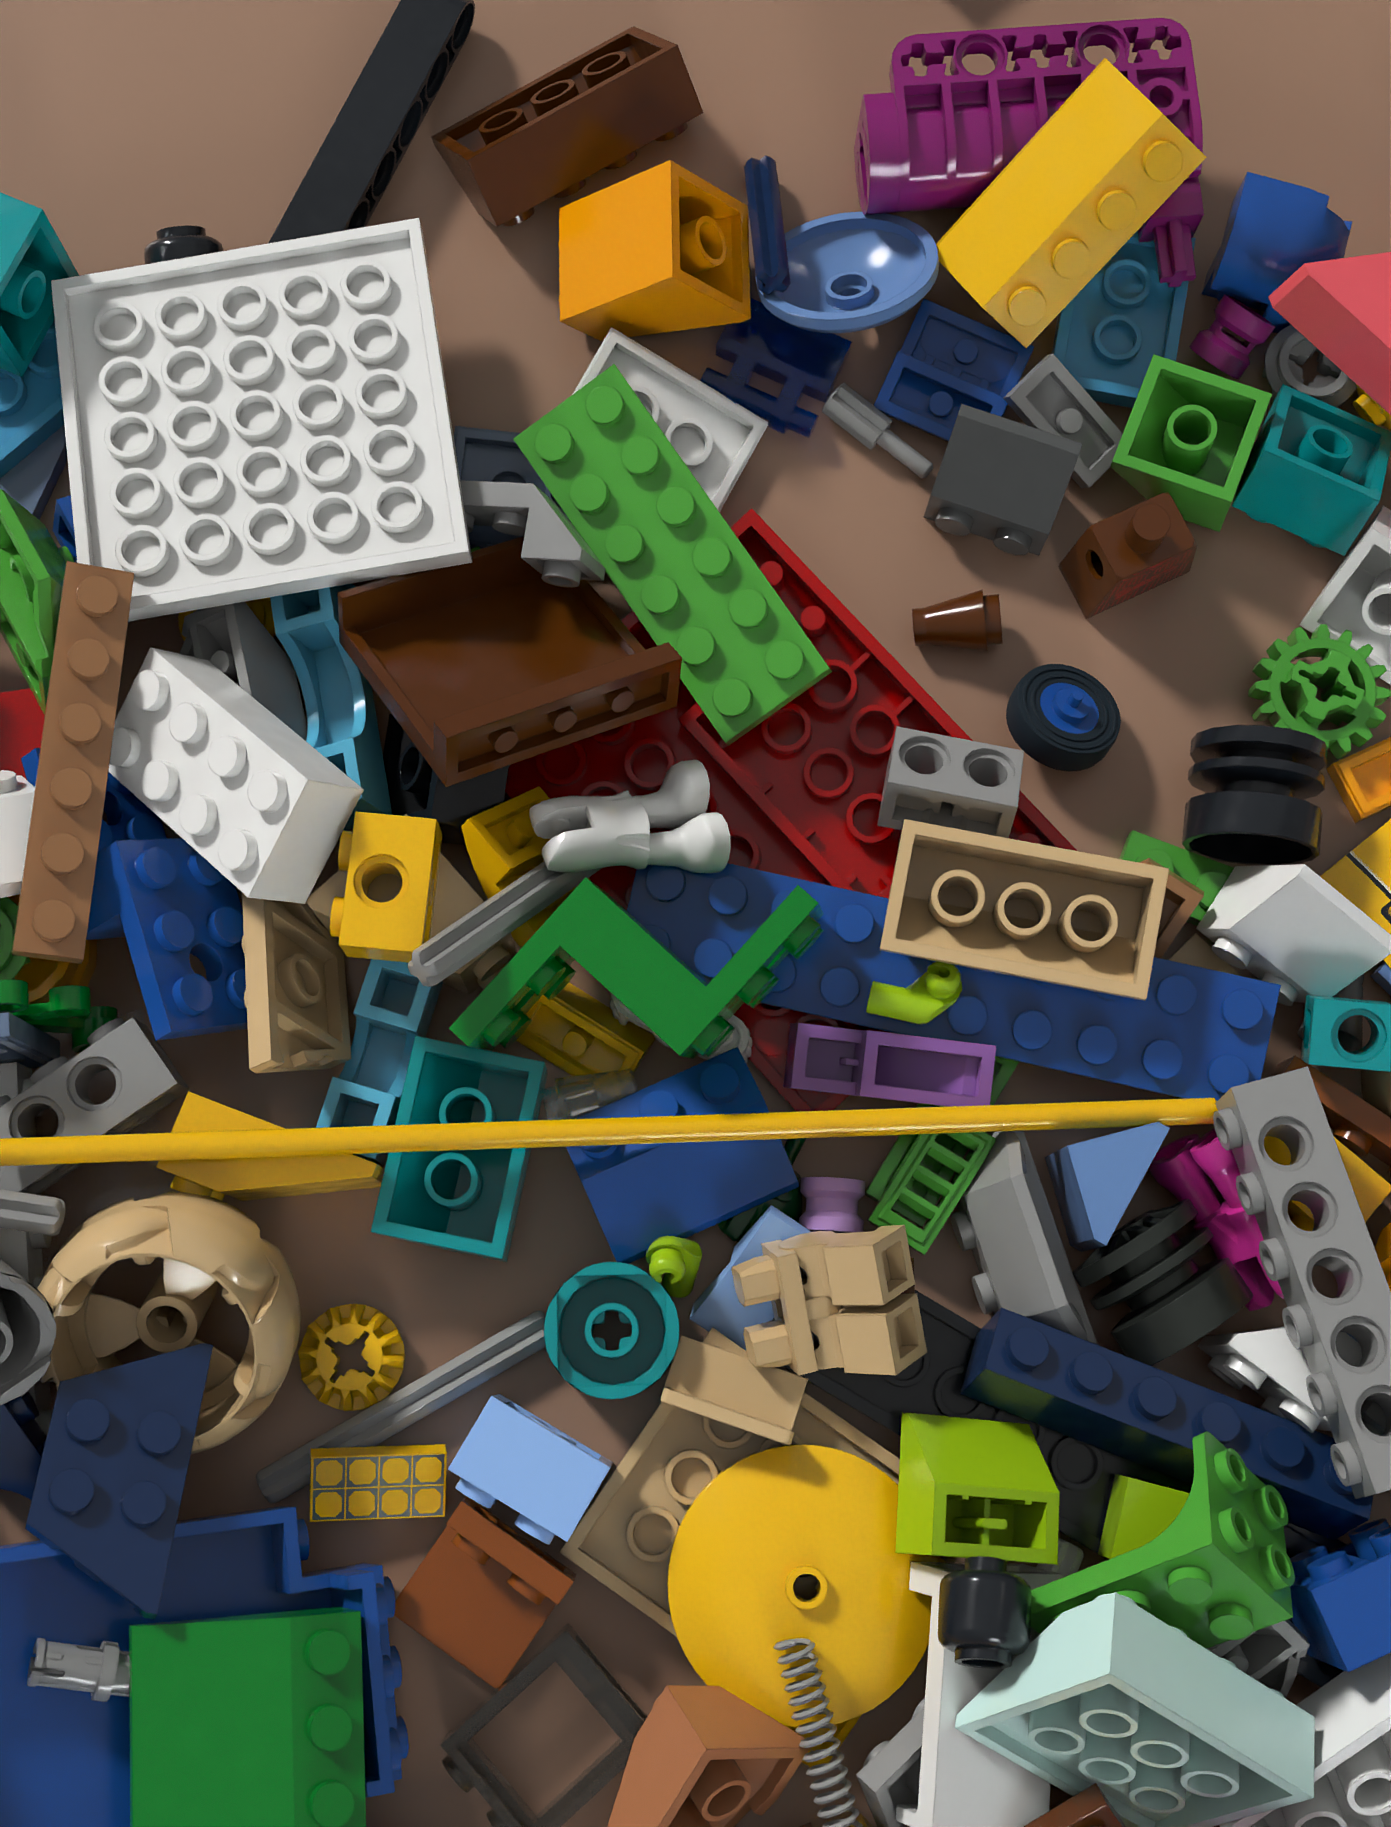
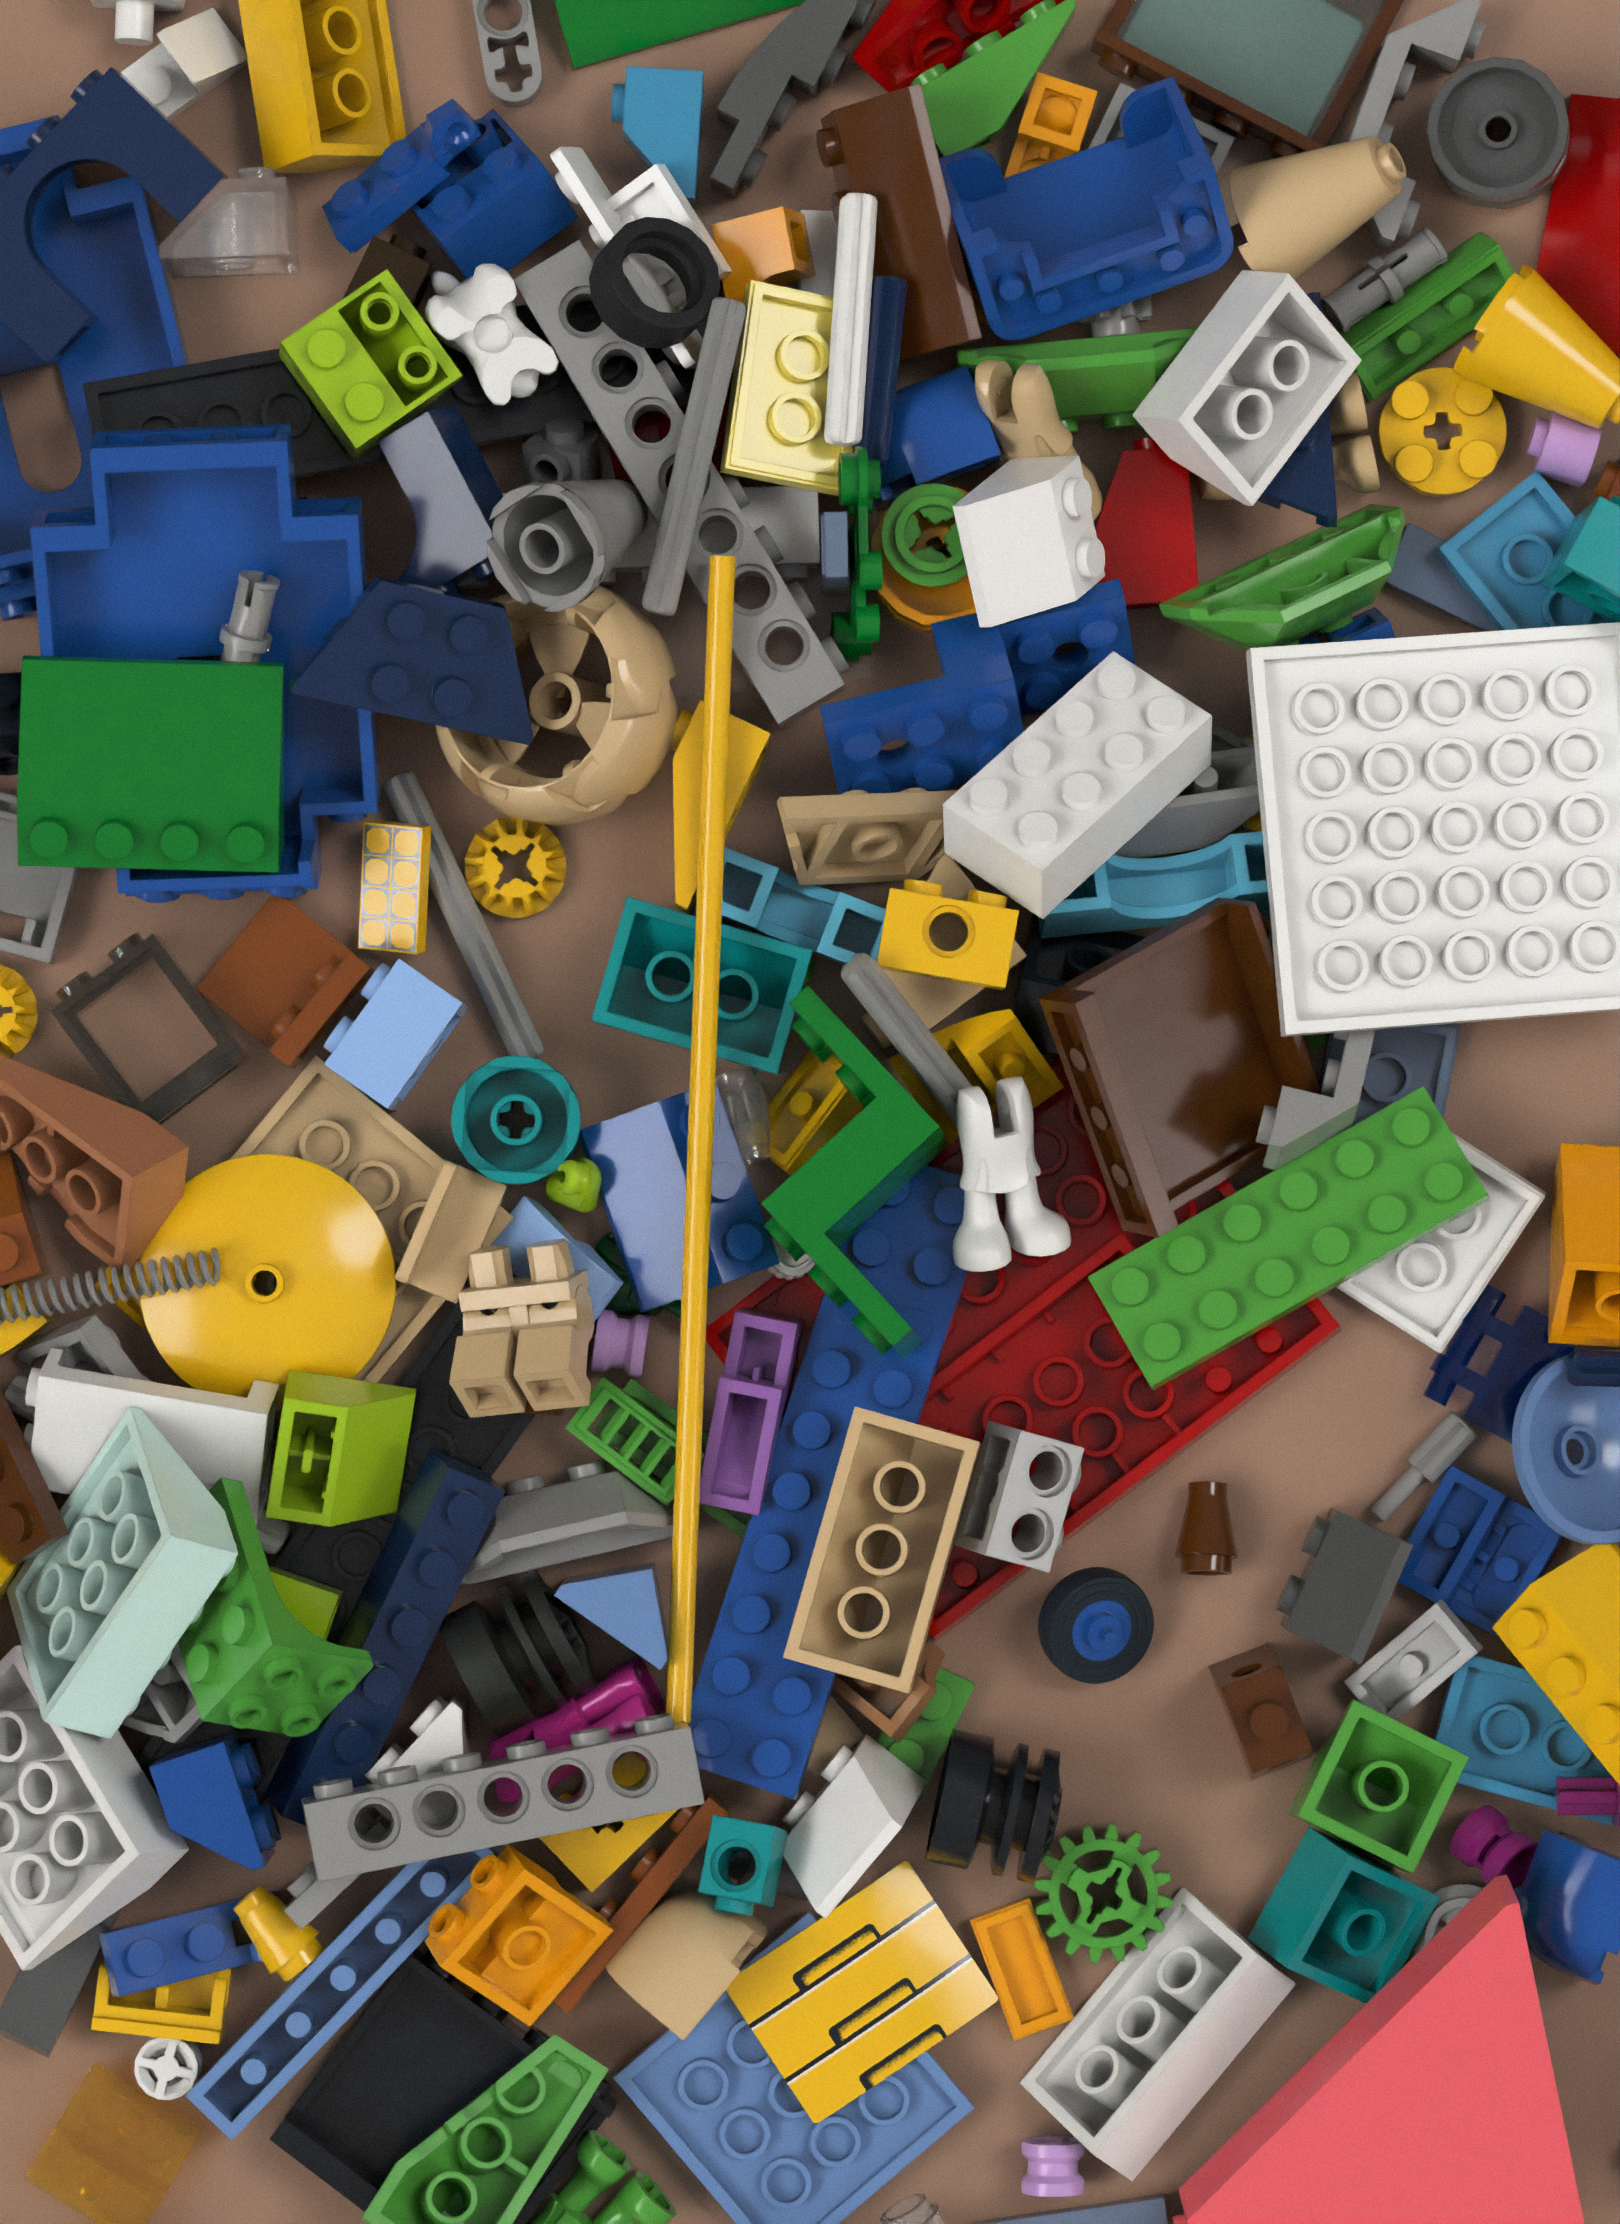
camera: 100 degrees right, 10 degrees up
medium nougat plate [12,561,134,964] -> none
lime arm [866,961,962,1024] -> none
black head [938,1556,1031,1669] -> none

